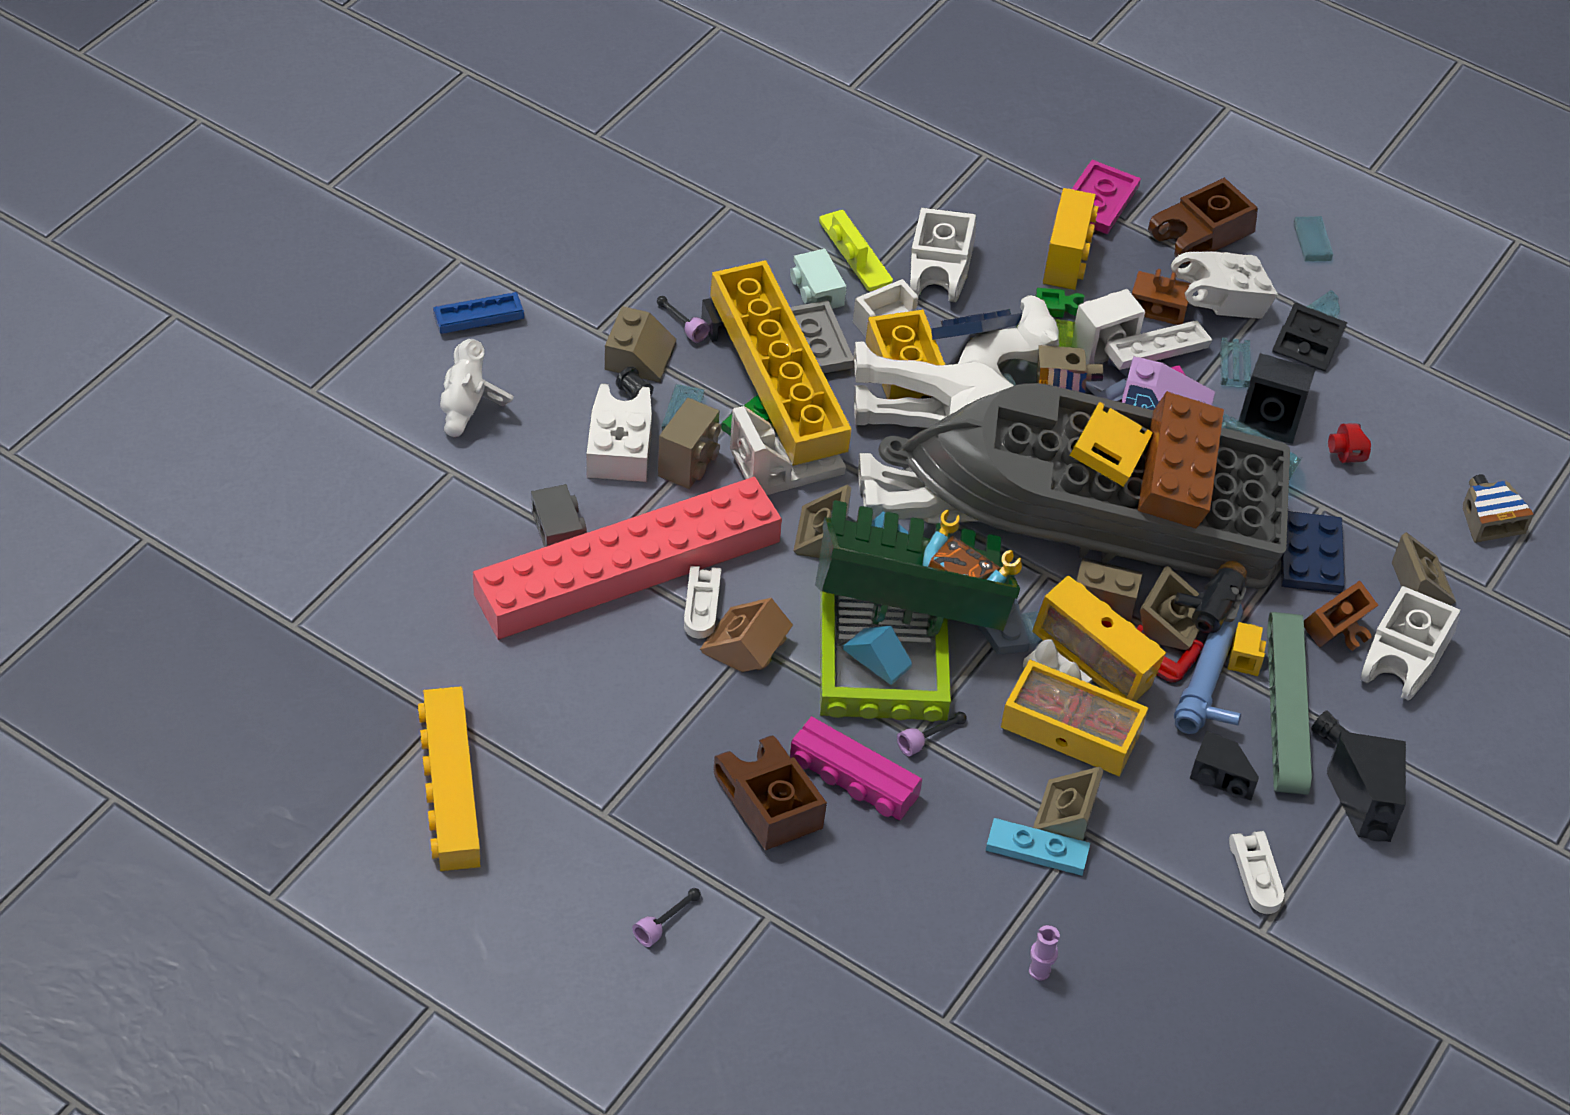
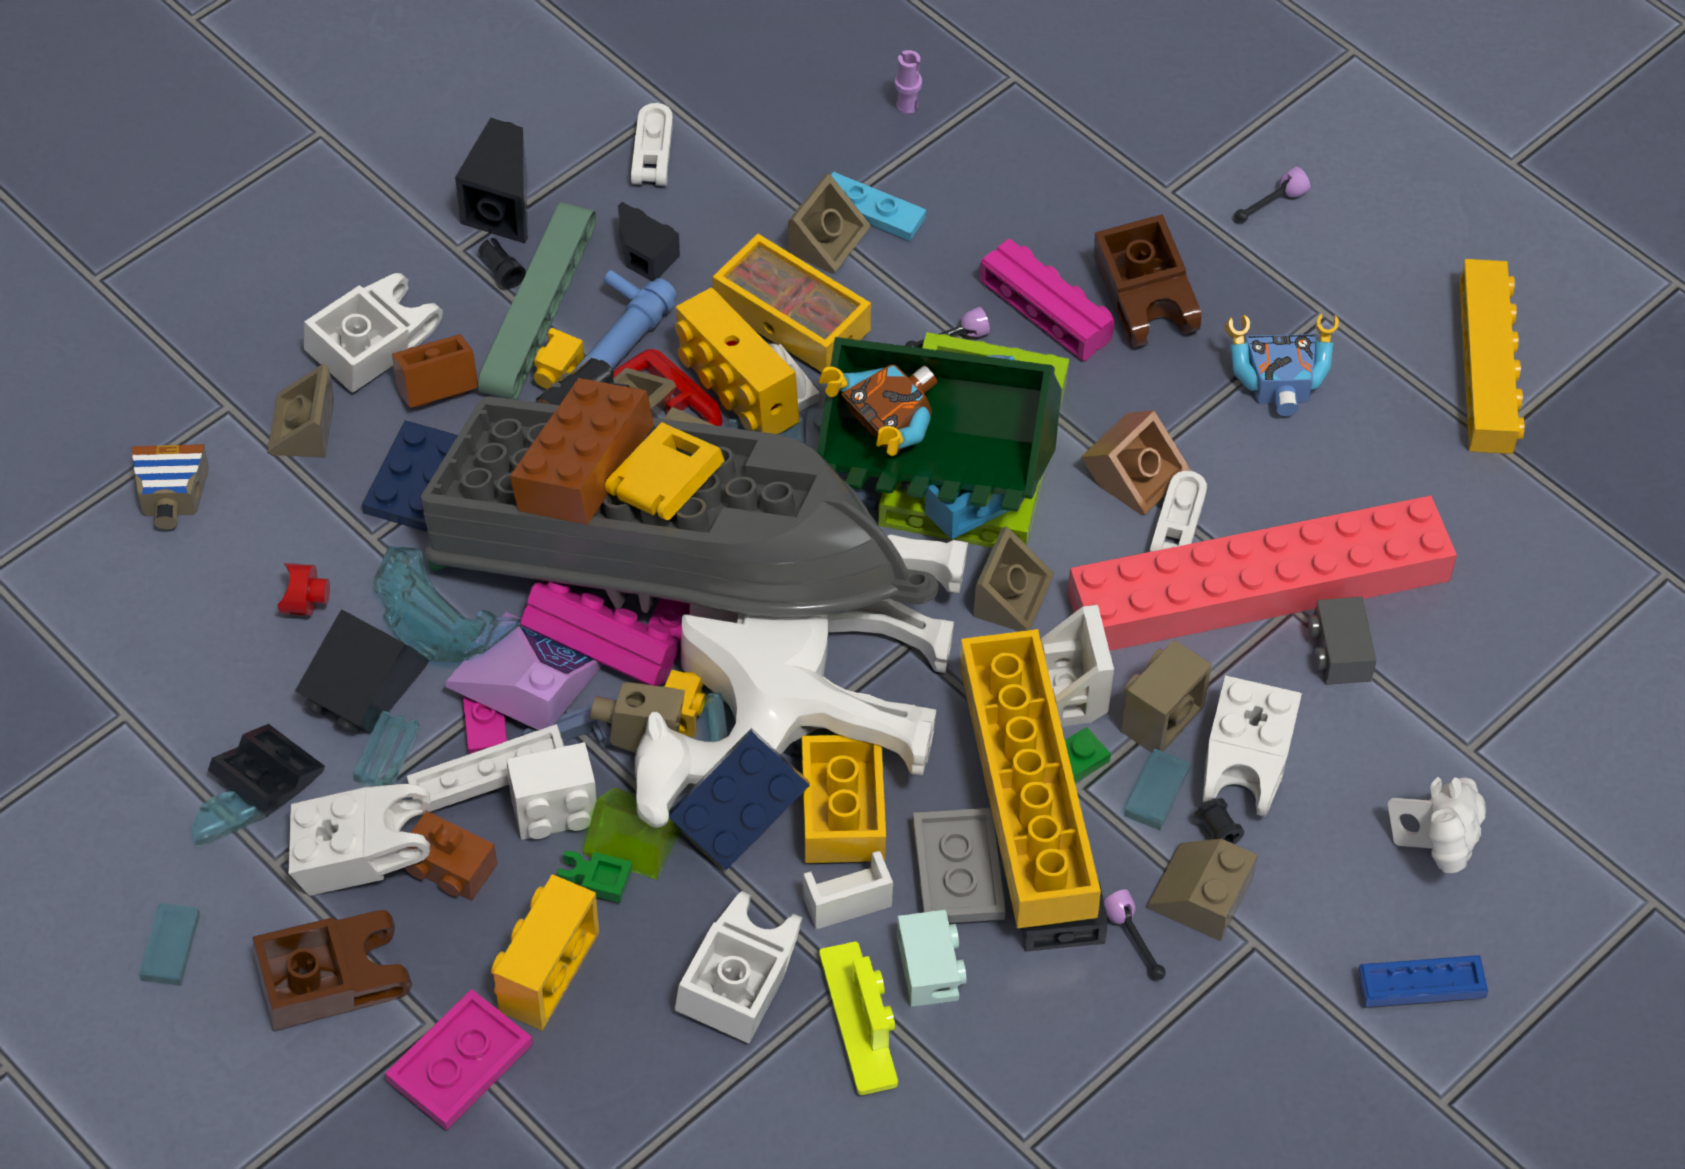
camera: 165 degrees left, 5 degrees up
none -> torso [1224,314,1339,416]

